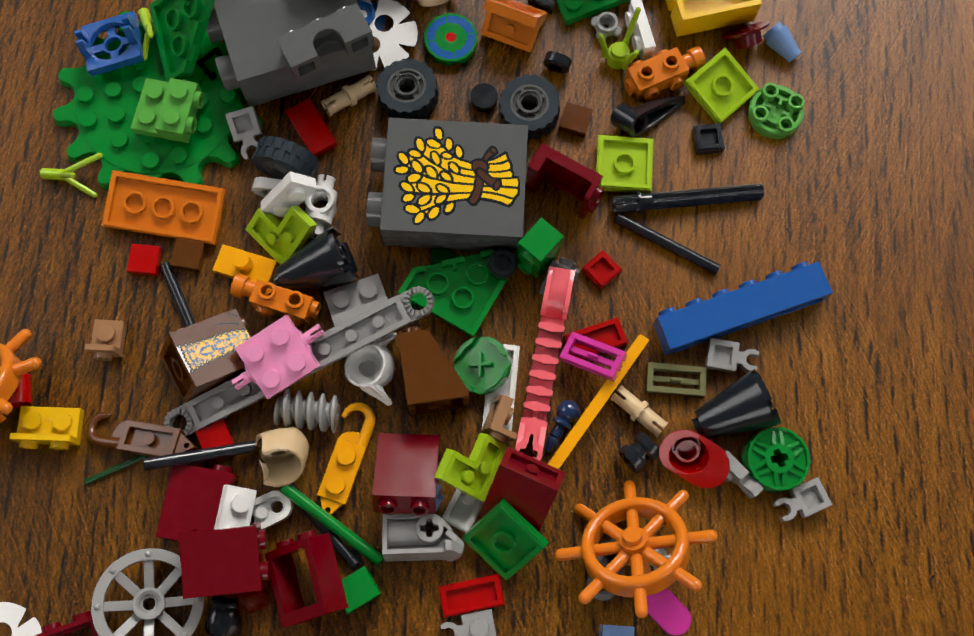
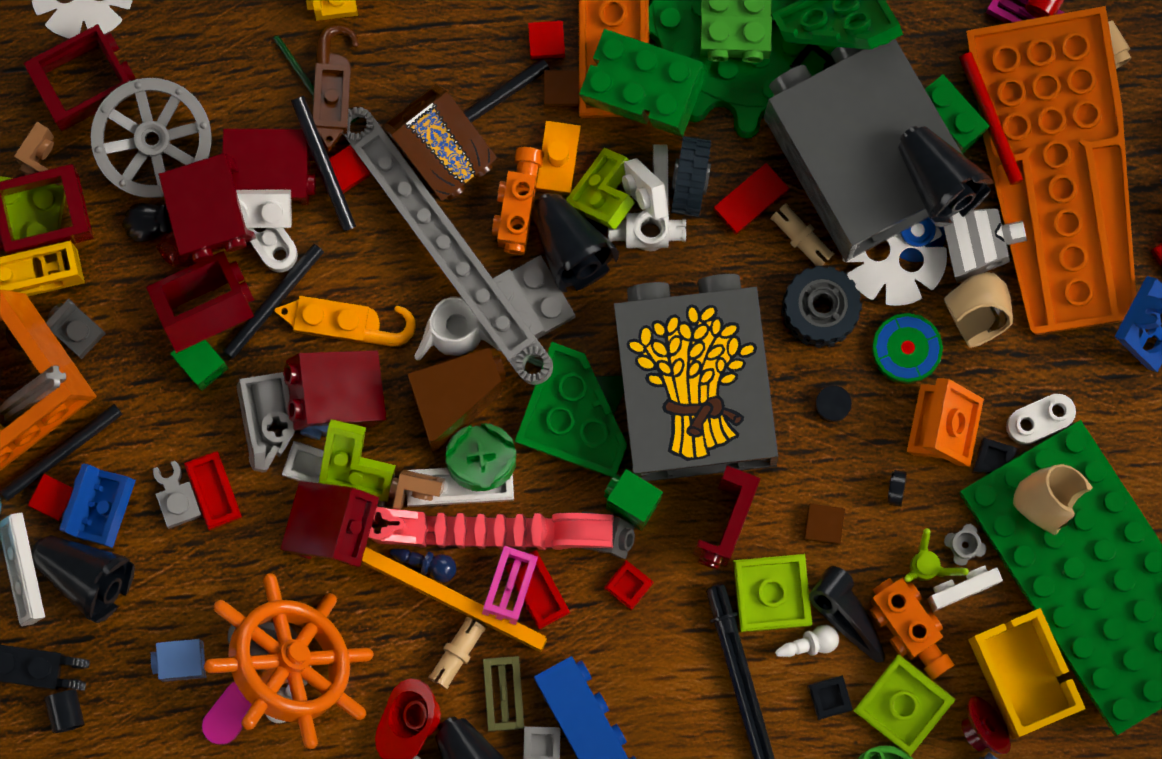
camera: 80 degrees right, 5 degrees up
medium nougat bracket [84,319,127,361] -> none
light grey plate [225,106,263,160] -> none
bright pink plate [231,315,325,400] -> none
tan piece [255,427,309,487] -> none
light grey piece [274,388,340,434] -> none
dark grey arch [277,3,375,81] -> none
green bar [279,484,383,566] -> none
green tile [462,498,549,581] -> none
black tile [487,249,517,280] -> none
black wheel [499,74,560,140] -> none
black bar [614,213,721,275] -> none
black wheel [618,432,659,474] -> none
none -> green piece [579,29,707,137]
none -> white bar [775,625,839,657]

